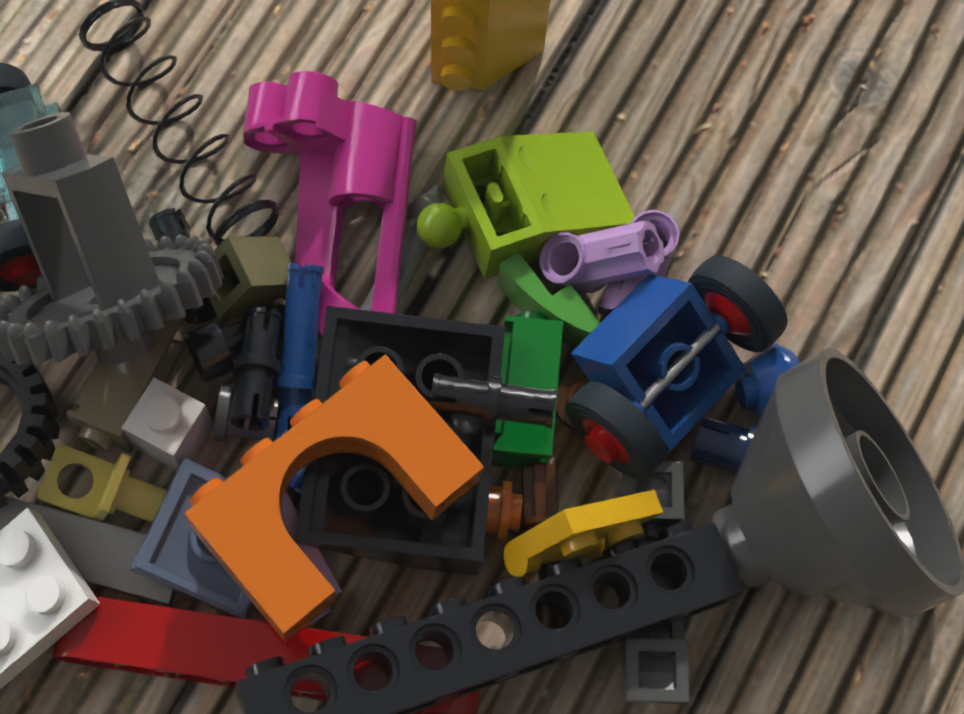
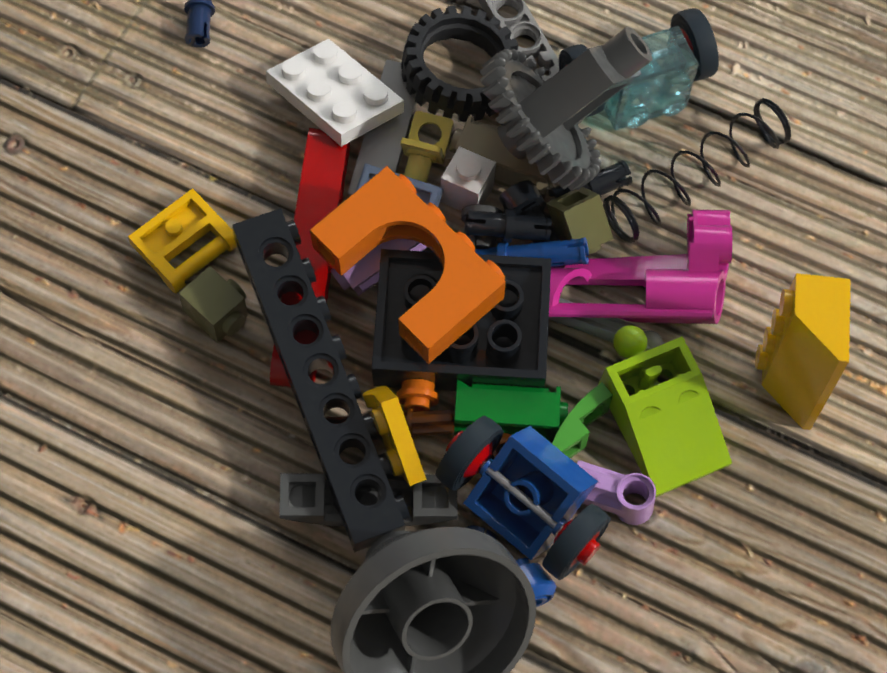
camera: 90 degrees right, 5 degrees down
black pin [430,373,557,429] -> none
lavender piece [539,221,664,293] -> none

